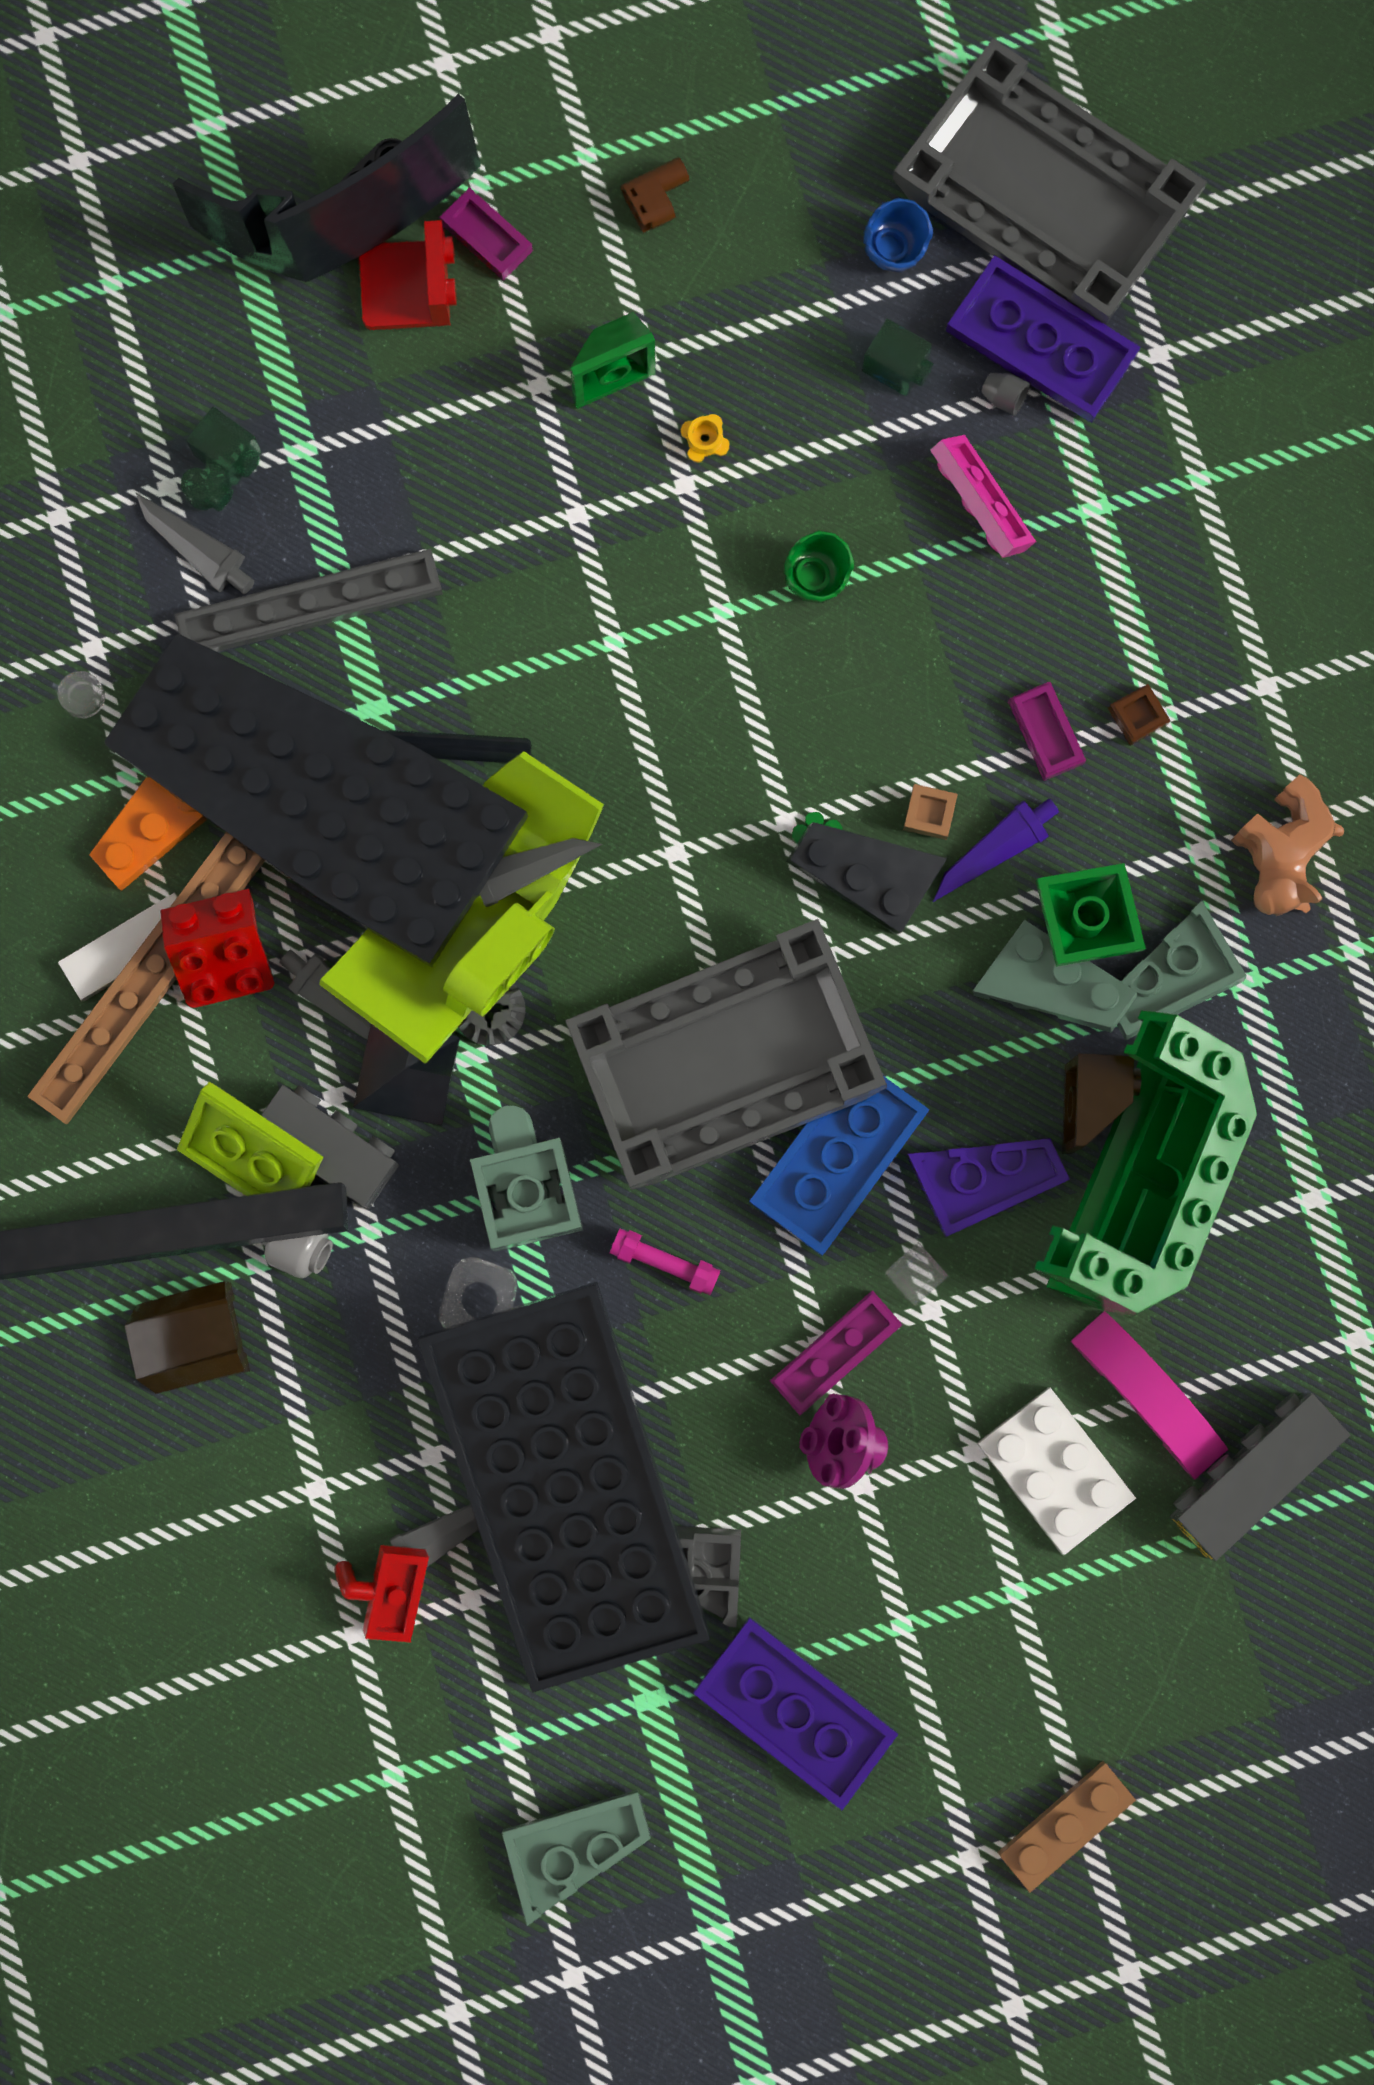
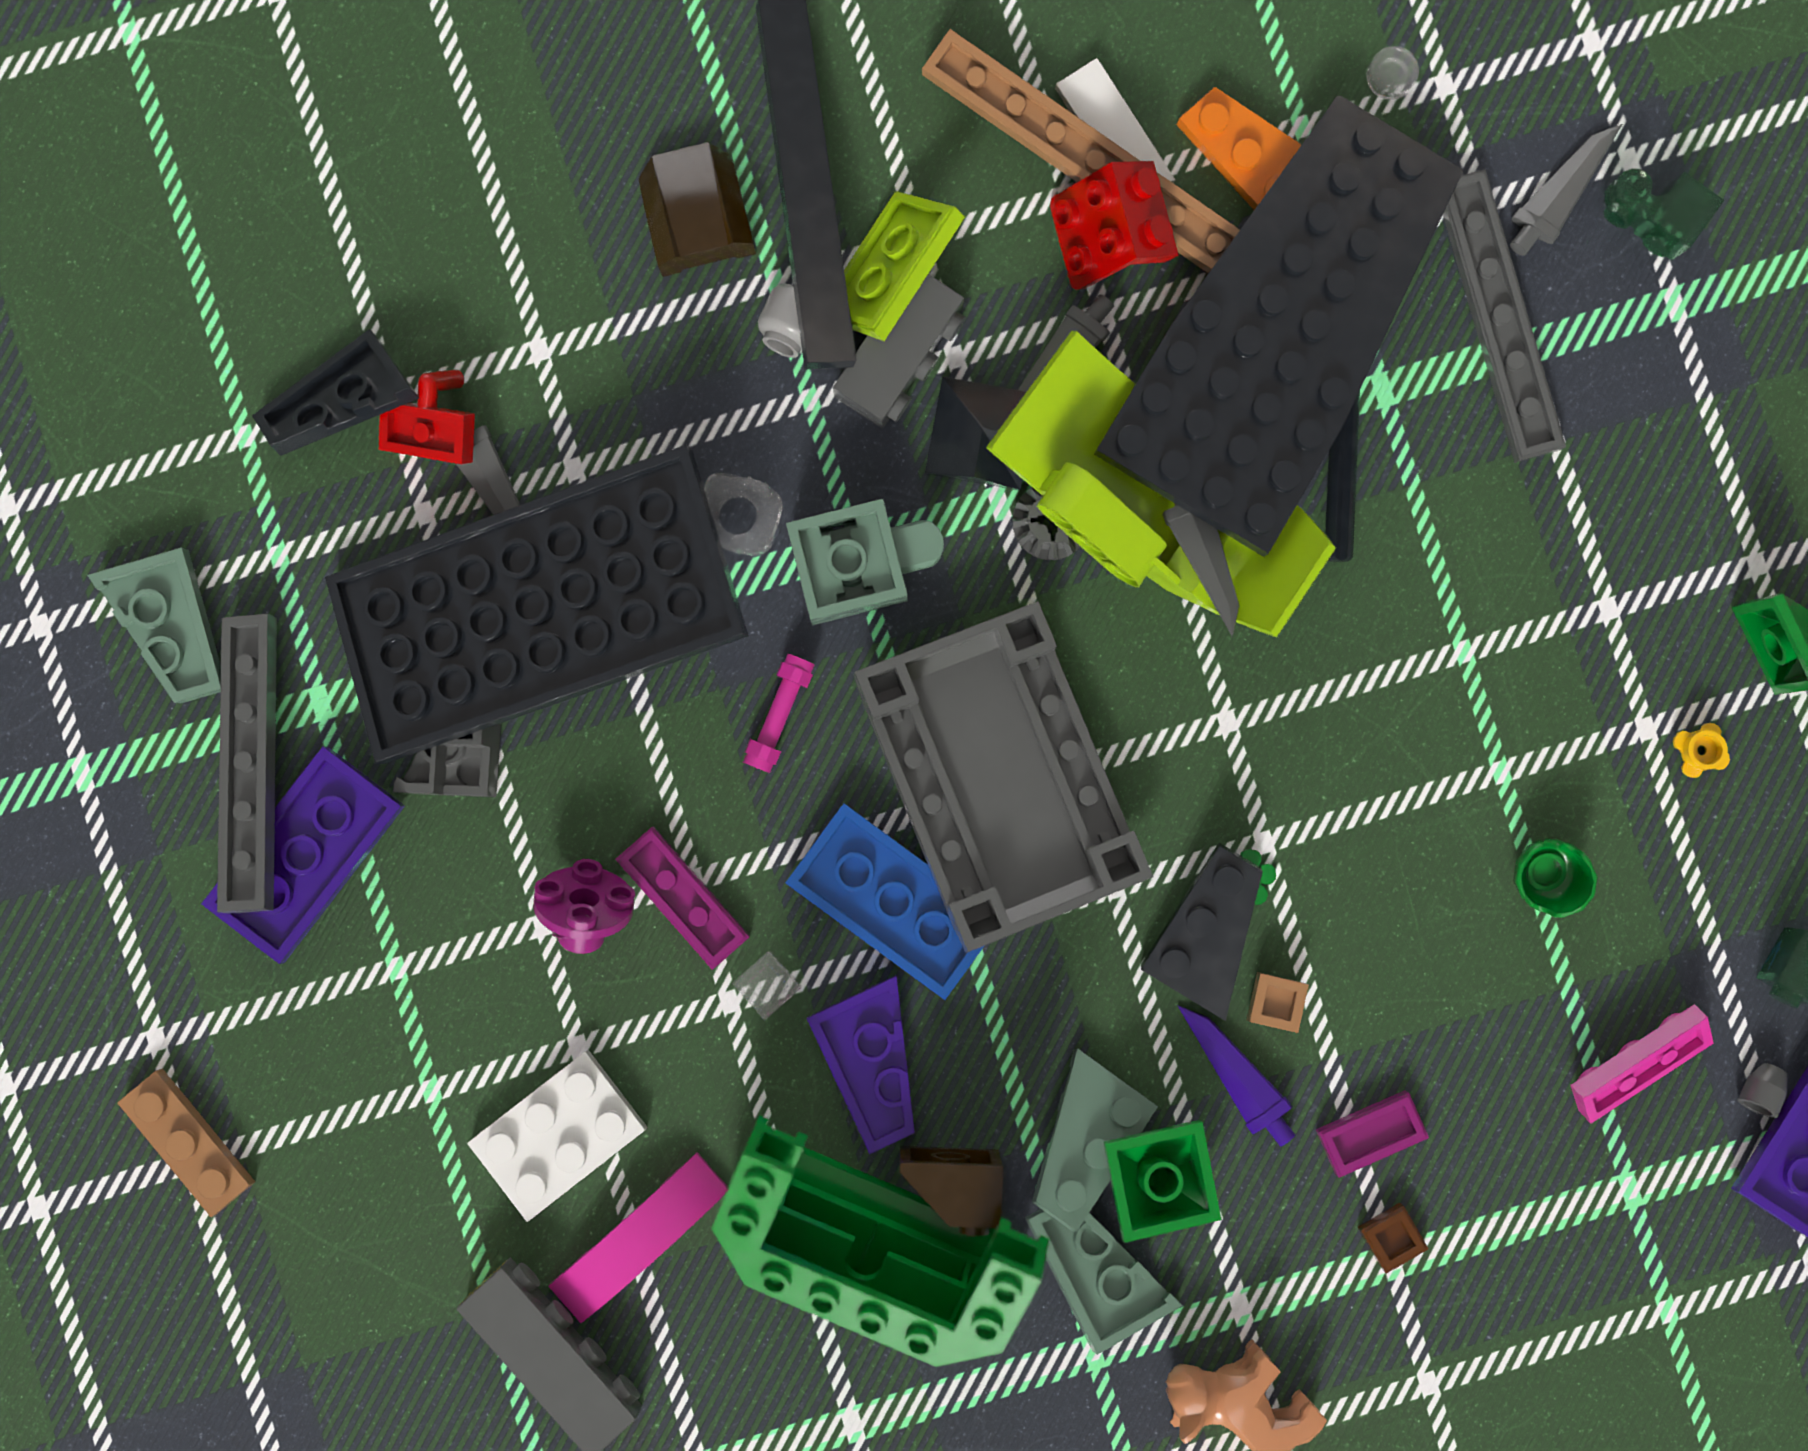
camera: 90 degrees right, 5 degrees up
none -> dark grey plate [217,614,277,914]
none -> black wing [252,329,419,456]

